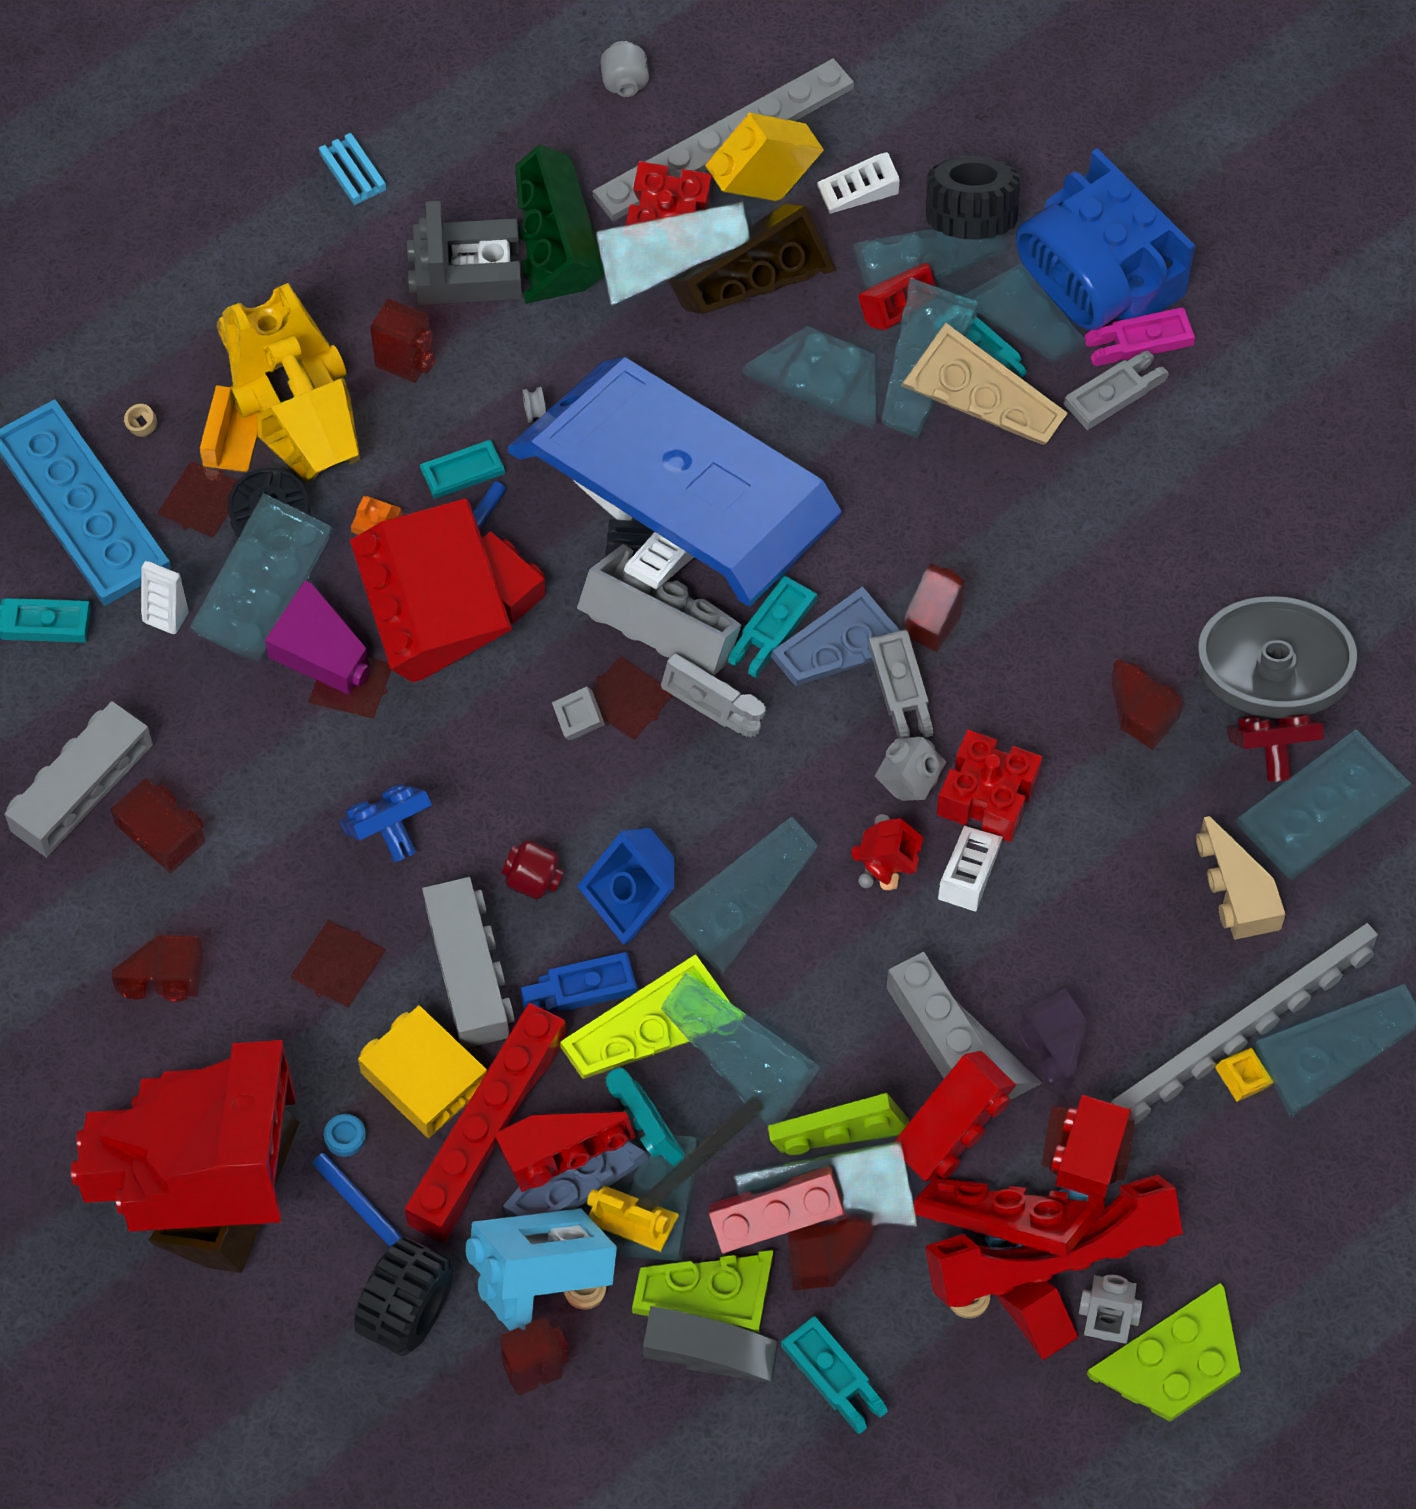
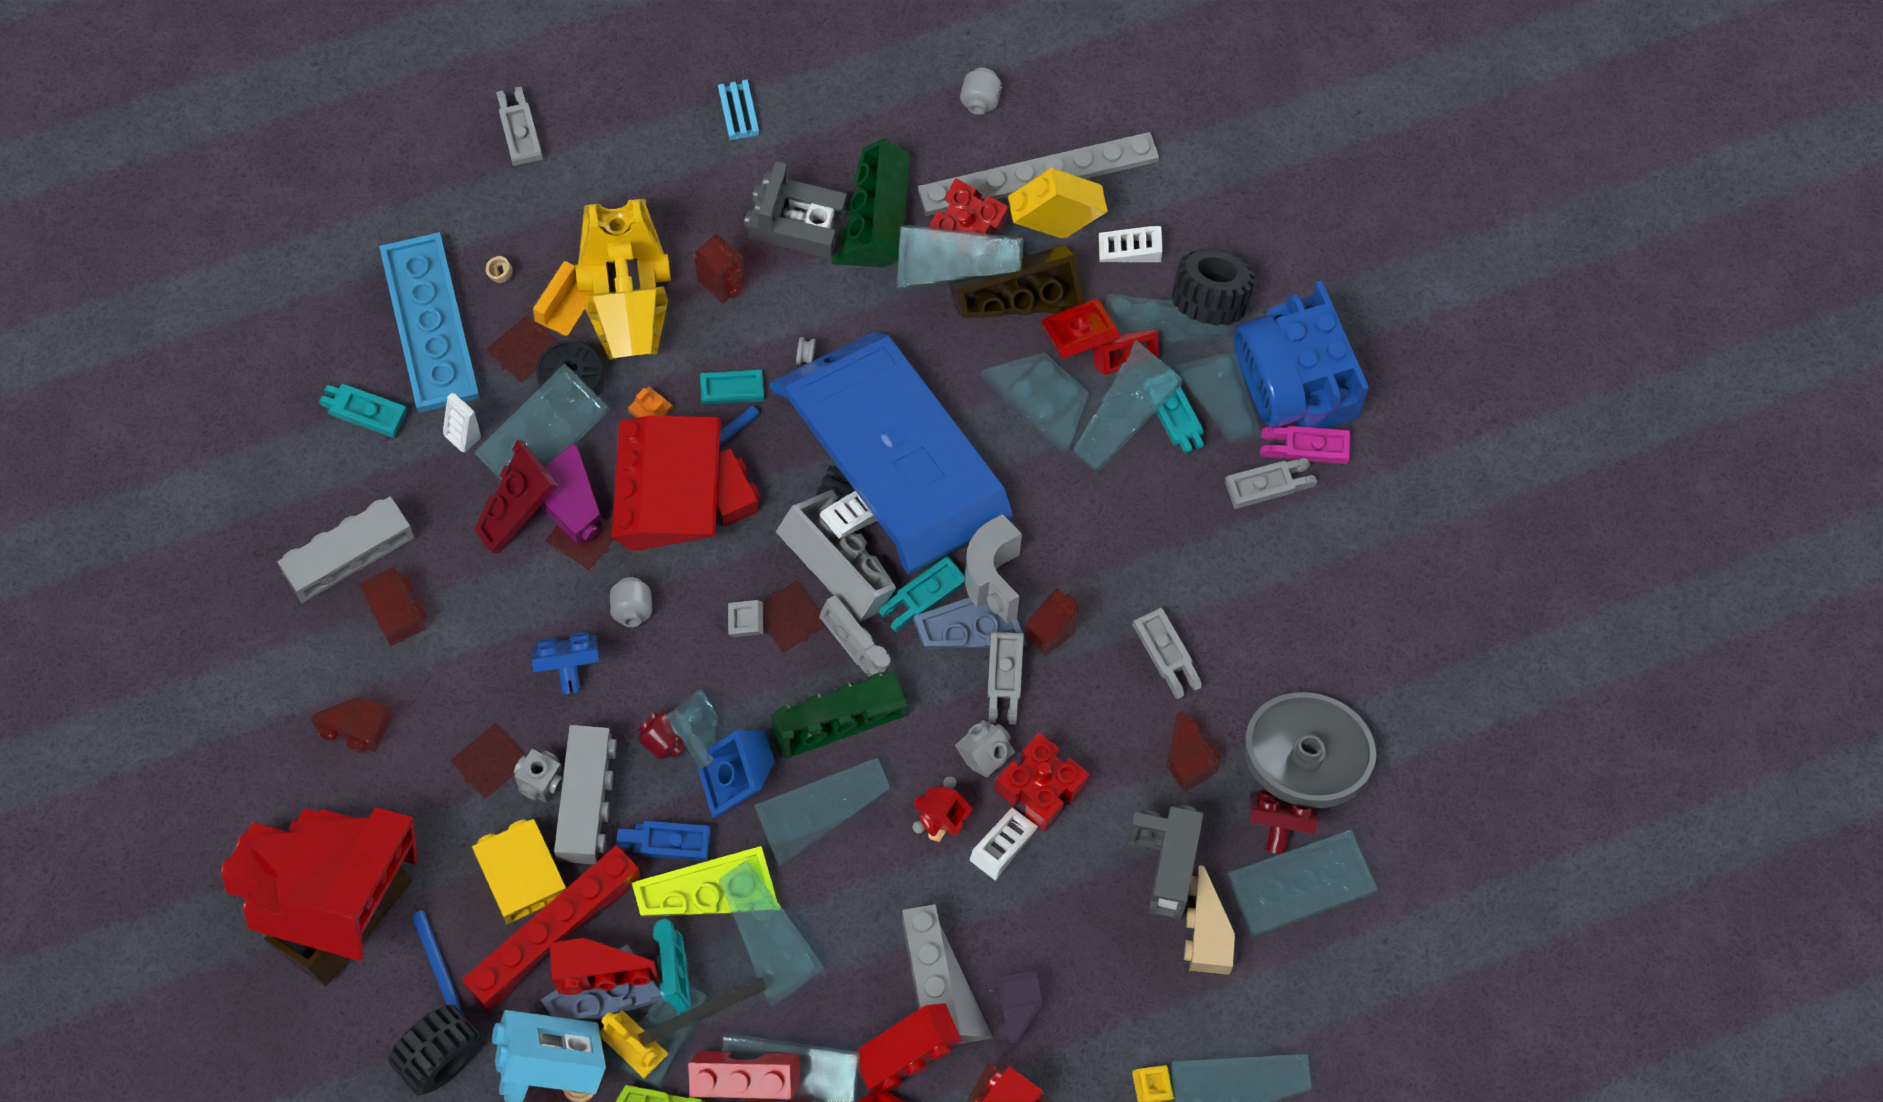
camera: 15 degrees right, 5 degrees up
dark azure tile [324,1114,366,1157] -> none
lime wing [768,1093,909,1155] -> none
tan wing [900,323,1067,445] -> none
light grey plate [1111,923,1378,1125] -> none
none -> dark red wing [474,439,558,553]
none -> light grey hinge [496,87,543,166]
none -> light grey brick [514,749,563,803]
none -> light grey head [610,577,652,627]
none -> clear light blue wing [667,689,718,769]
none -> dark green wedge [770,671,908,759]
none -> light grey arch [964,514,1022,623]
none -> red tile [1041,299,1120,359]
none -> dark grey brick [1128,805,1204,920]
none -> light grey hinge [1132,608,1202,699]

